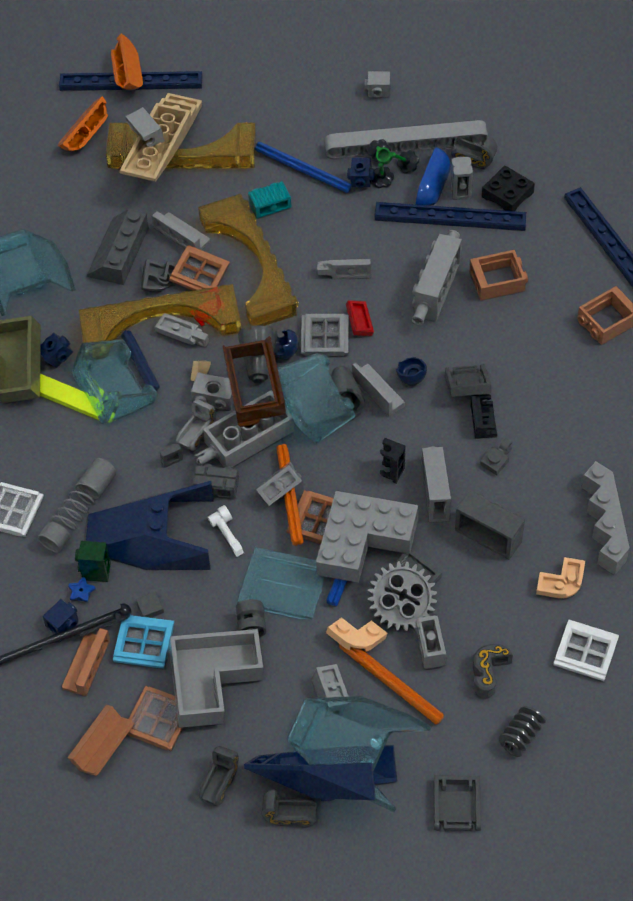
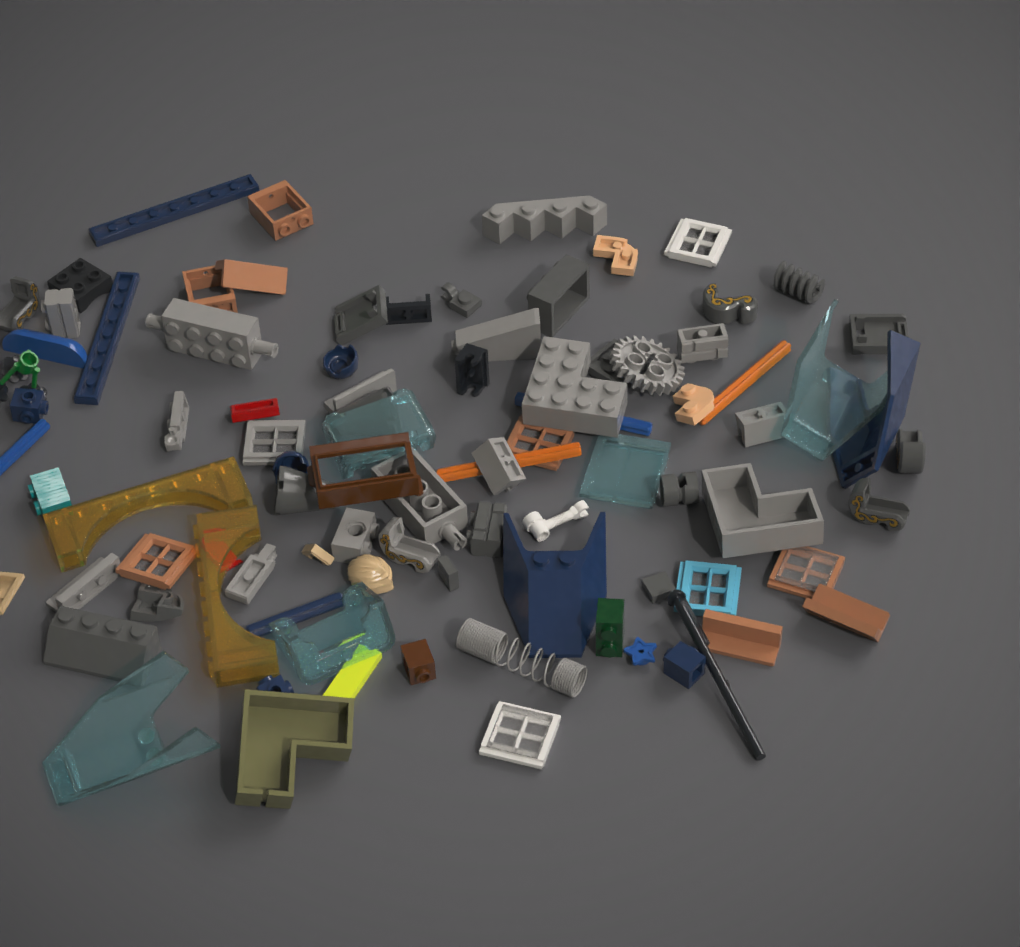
camera: 90 degrees left, 10 degrees down
none -> nougat panel [215,259,288,295]
none -> tan hair [347,554,394,595]
none -> reddish brown brick [400,639,436,685]

